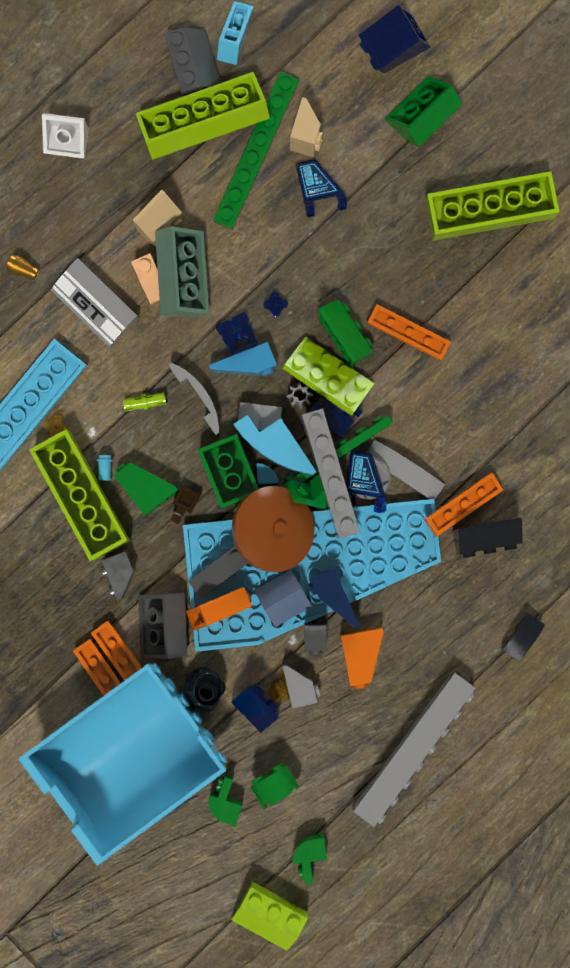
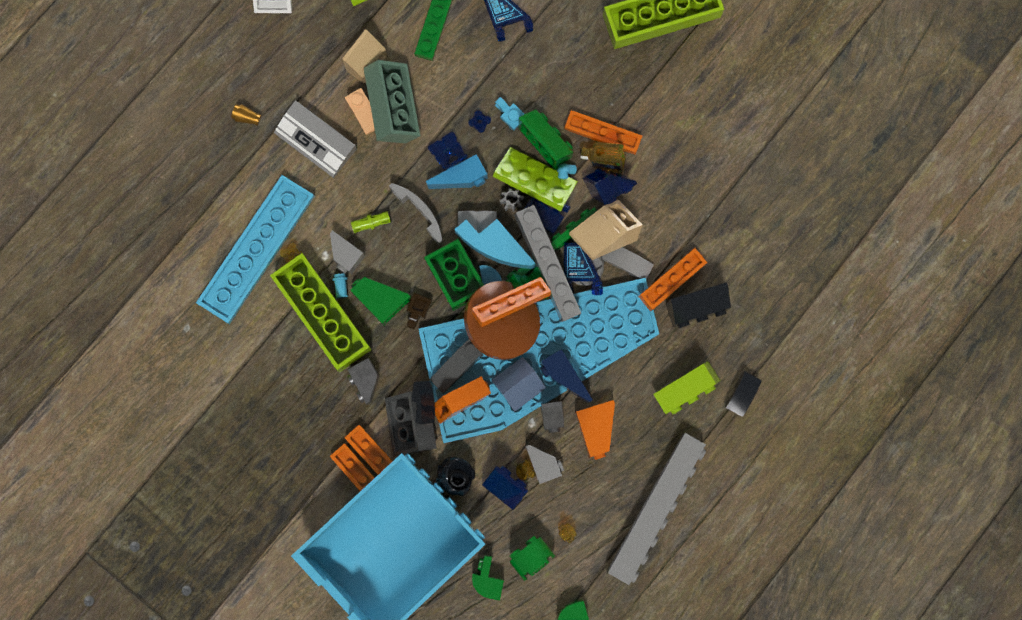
camera: 10 degrees left, 5 degrees down
none -> light grey slope [330,230,365,275]
none -> black slope [412,381,435,424]
none -> orange plate [472,277,551,327]
none -> medium azure plate [495,97,524,131]
none -> medium azure arm [557,163,577,179]
none -> clear yellow plate [558,523,577,543]
none -> tan slope [569,200,642,260]
none -> clear yellow torso [581,142,626,173]
none -> clear blue slope [582,168,637,205]
none -> lime wedge [653,361,721,415]

